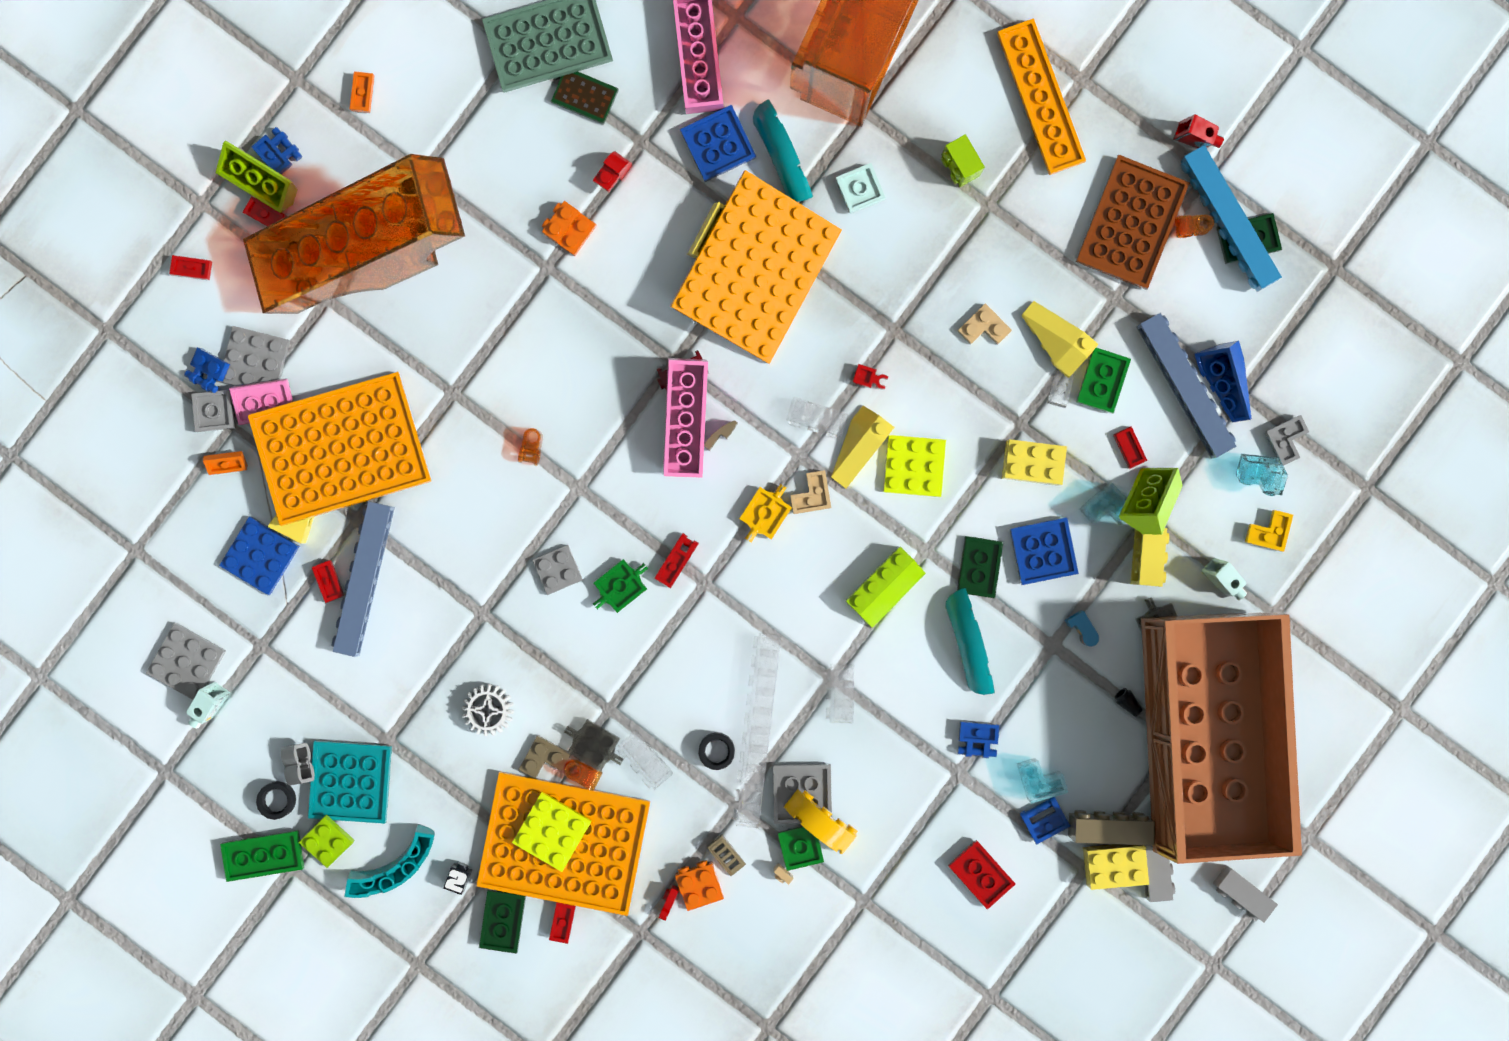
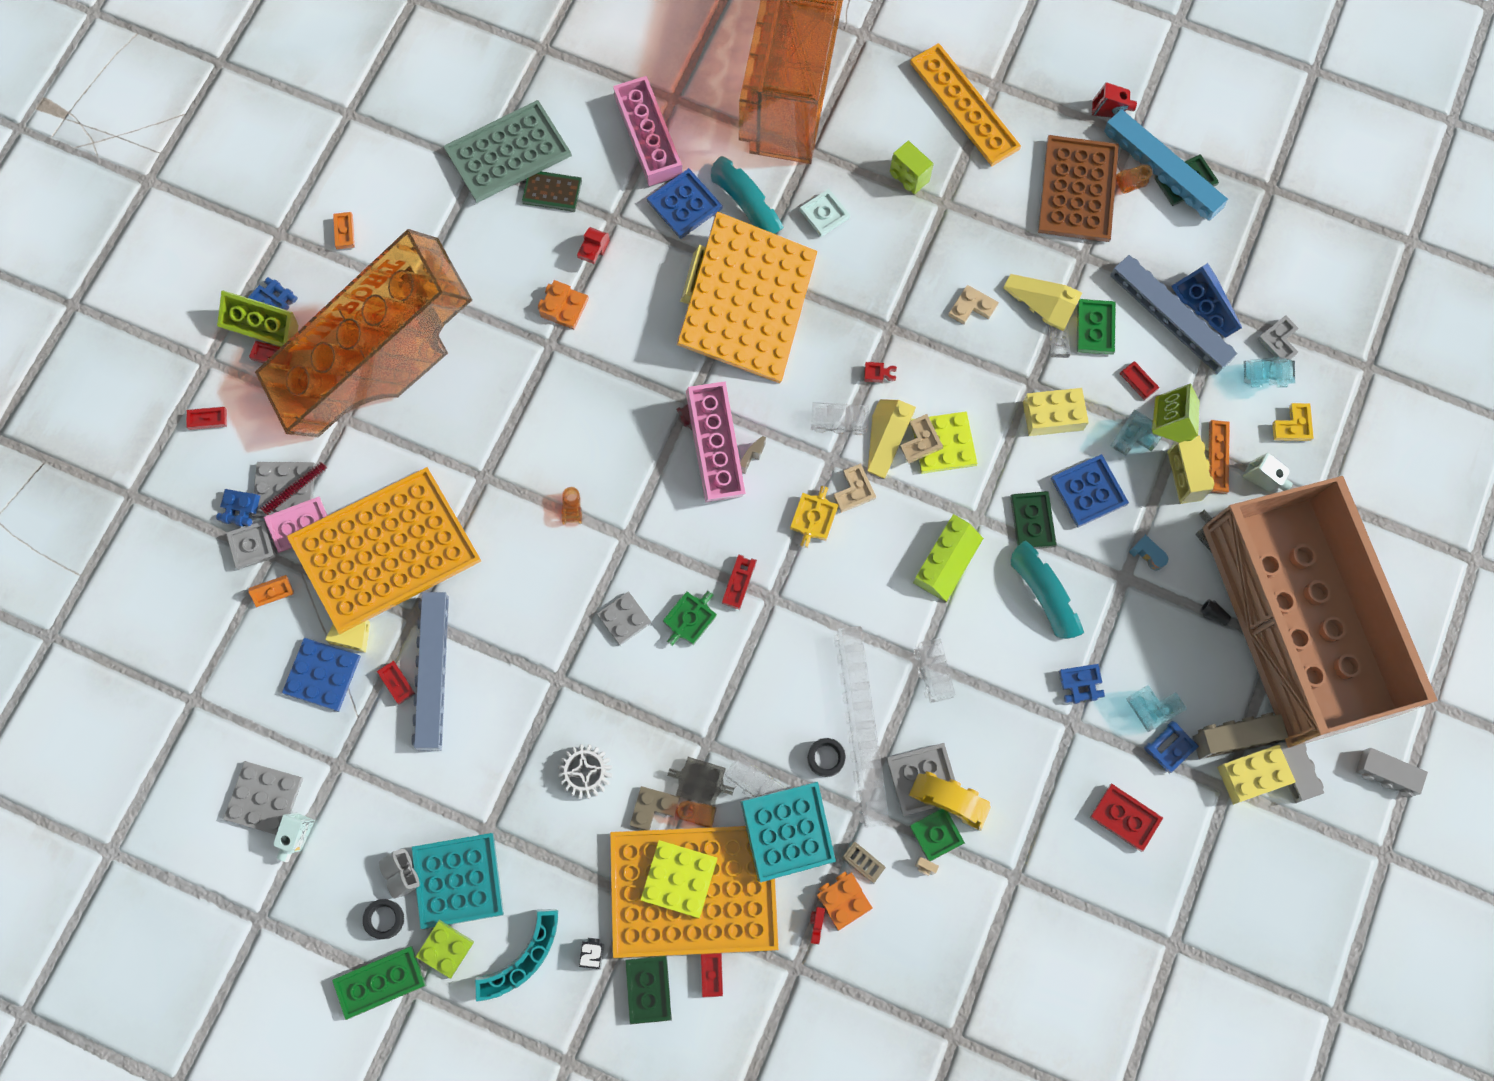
camera: 15 degrees left, 15 degrees down
none -> dark red piece [260,462,327,515]
none -> teal plate [740,782,836,883]
none -> tan plate [900,414,943,464]
none -> orange tile [1208,420,1230,494]

